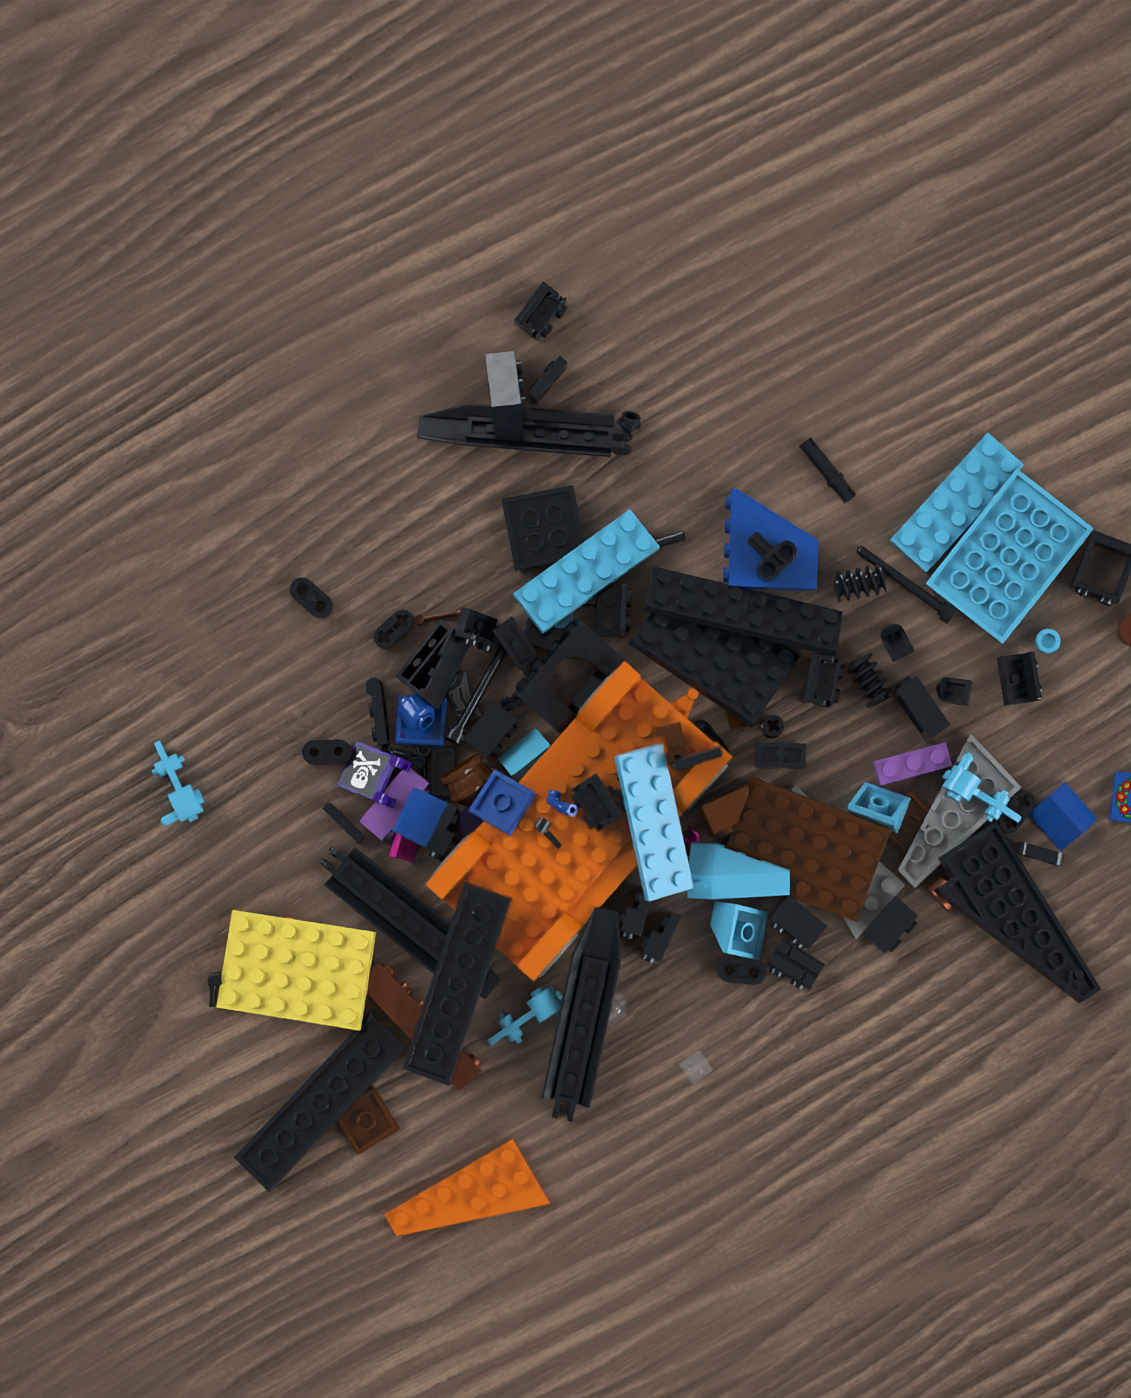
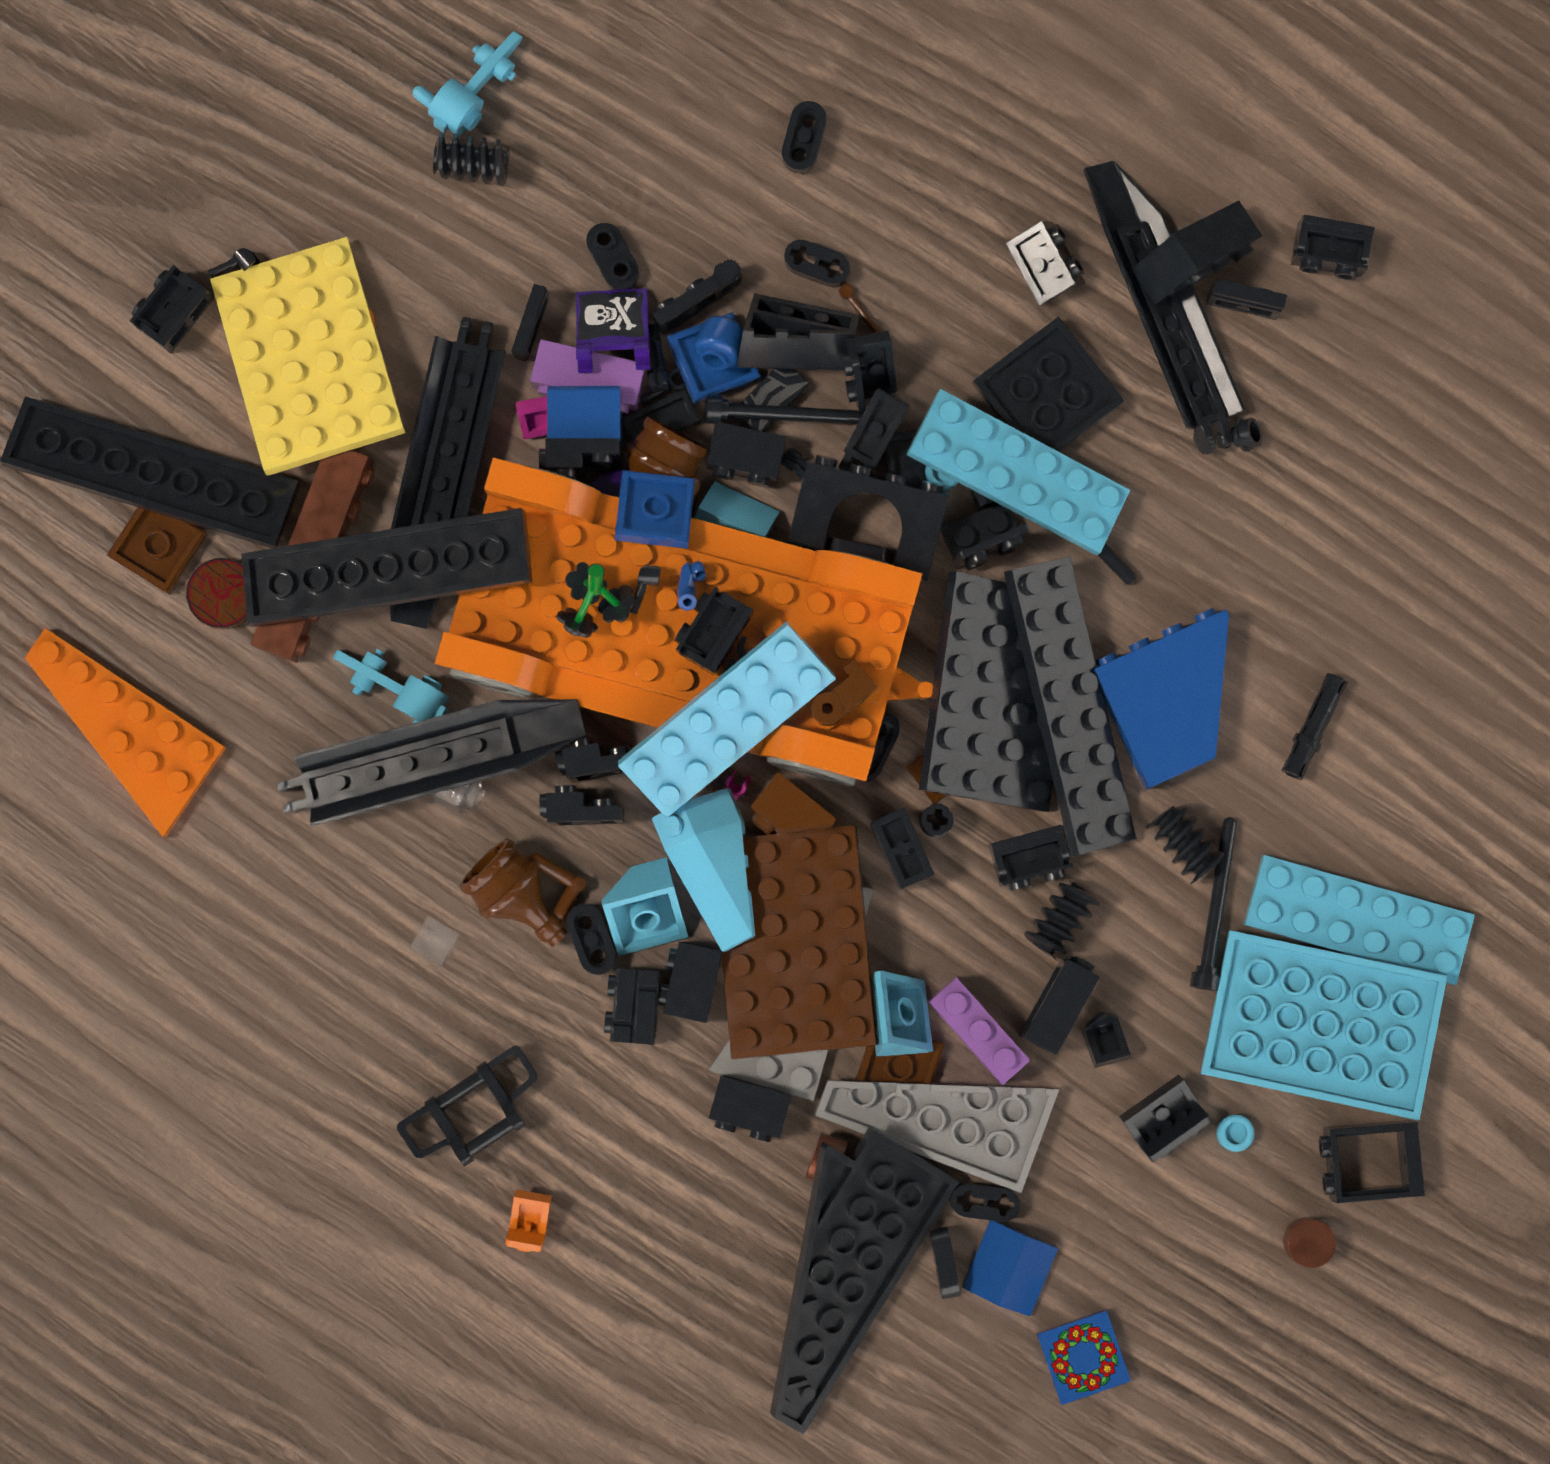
camera: 60 degrees right, 0 degrees up
black tile [671,746,723,771] -> none
black beam [747,532,797,582] -> none
black plate [880,623,915,662] -> none
medium azure piece [942,753,1021,823] -> none
none -> black hinge [130,265,214,354]
none -> tile [186,557,247,629]
none -> black bar [397,1045,538,1167]
none -> black piece [433,132,510,186]
none -> reddish brown piece [459,838,586,947]
none -> orange bracket [505,1189,552,1252]
none -> black plant [556,562,636,638]
none -> bracket [1006,221,1085,305]

